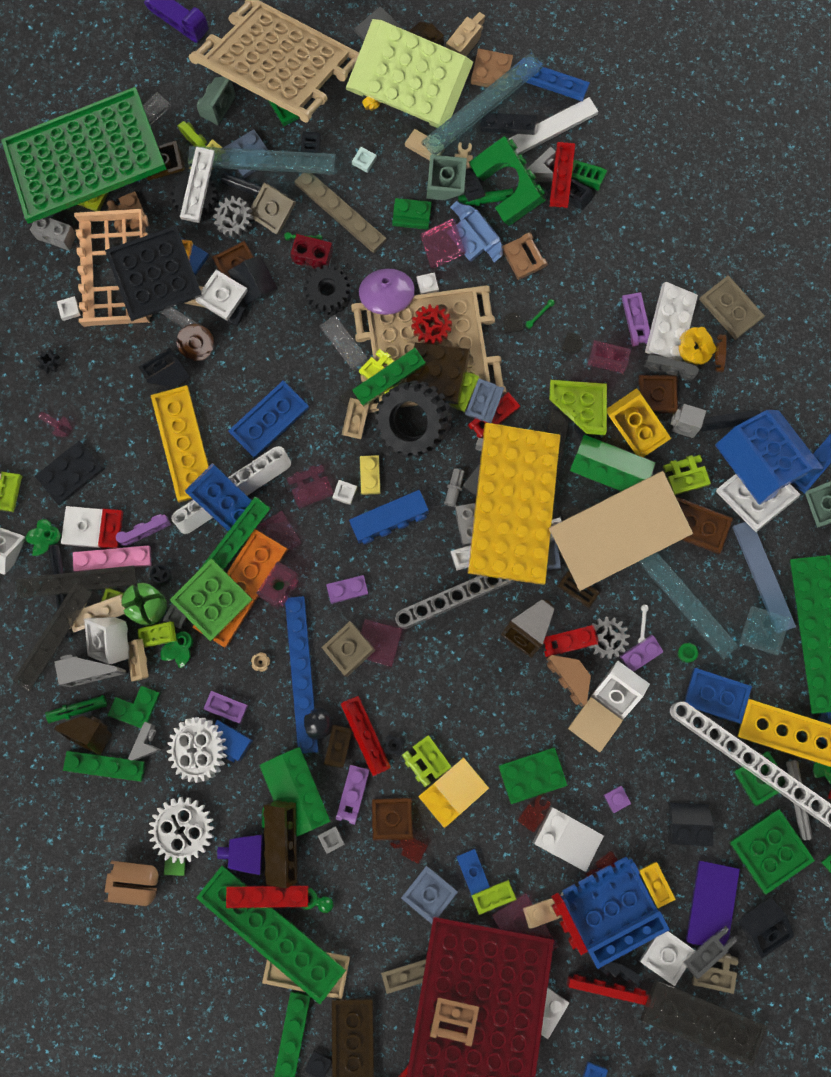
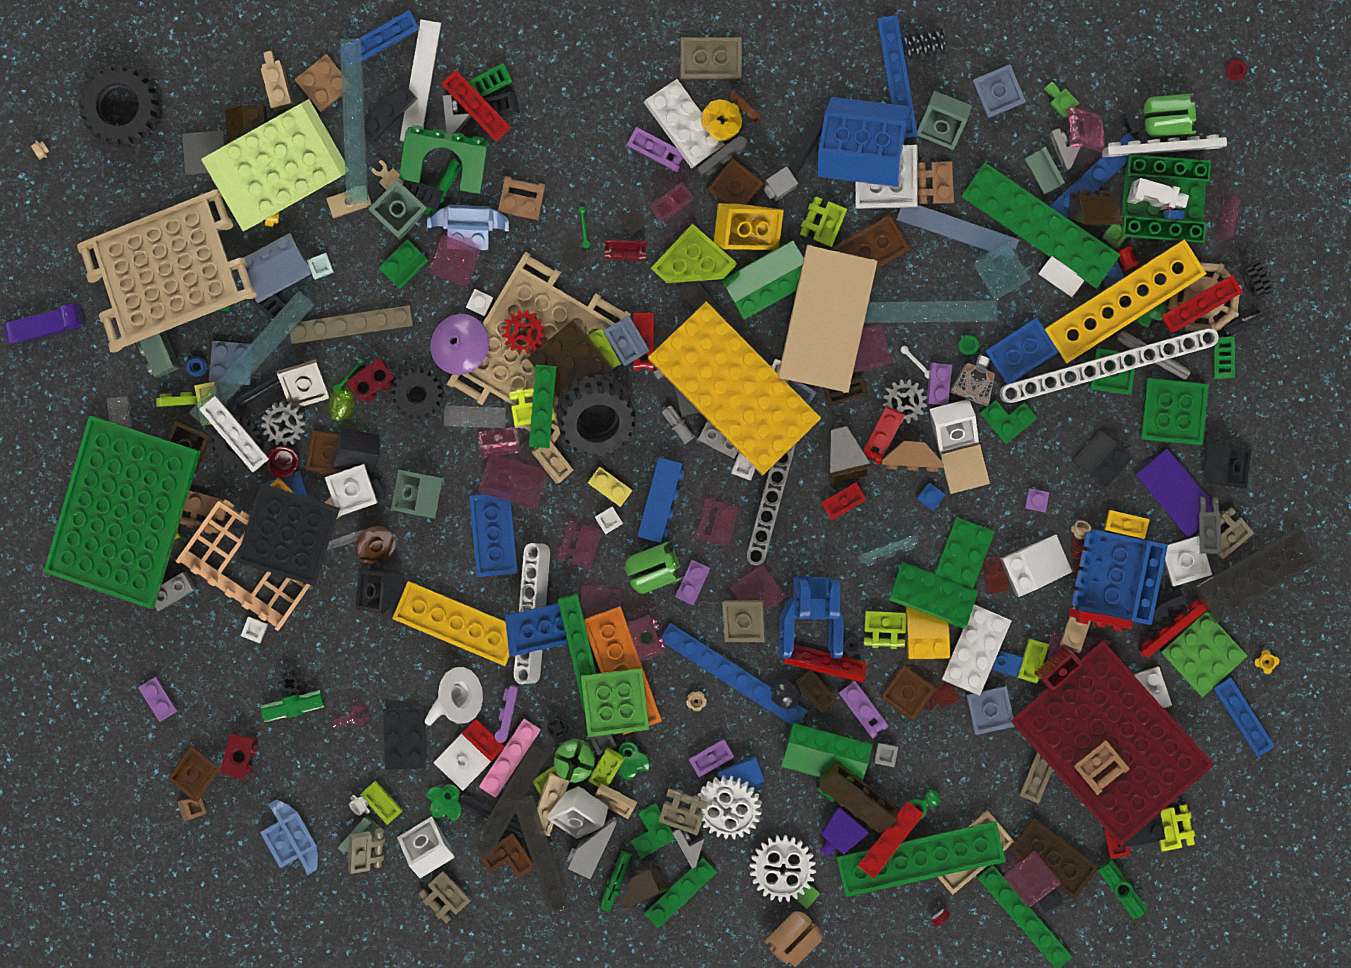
camera: 55 degrees left, 10 degrees up
none -> blue plate [186,356,207,377]
none -> sand blue slope [244,233,312,303]
none -> green piece [261,690,325,722]
none -> dark red hair [267,445,299,478]
none -> clear neon green head [327,390,356,422]
none -> sand green slope [391,470,442,518]
none -> white piece [424,667,483,726]
none -> clear pink slope [478,427,521,457]
none -> clear pink tile [478,454,548,509]
none -> reddish brown plate [479,833,536,878]
none -> dark red hinge [605,240,646,262]
none -> bright green cylinder [625,541,683,594]
none -> dark tan plate [659,788,708,835]
none -> clear pink plate [693,498,739,547]
none -> blue piece [779,577,844,658]
none -> red plate [821,482,867,520]
none -> clear pink tile [853,324,892,373]
none -> clear light blue plate [857,535,919,566]
none -> green plate [889,562,978,629]
none -> blue plate [917,483,945,511]
none -> medium nougat plate [918,162,954,204]
none -> dark red tile [930,908,950,927]
none -> white plate [942,605,1012,696]
none -> torso [950,355,995,406]
none -> green plate [980,400,1037,444]
none -> clear pink tile [1003,851,1061,908]
none -> dark red brick [1035,646,1083,692]
none -> white slope [1038,257,1084,297]
none -> tan plate [1071,521,1091,539]
none -> bright green plate [1160,611,1247,697]

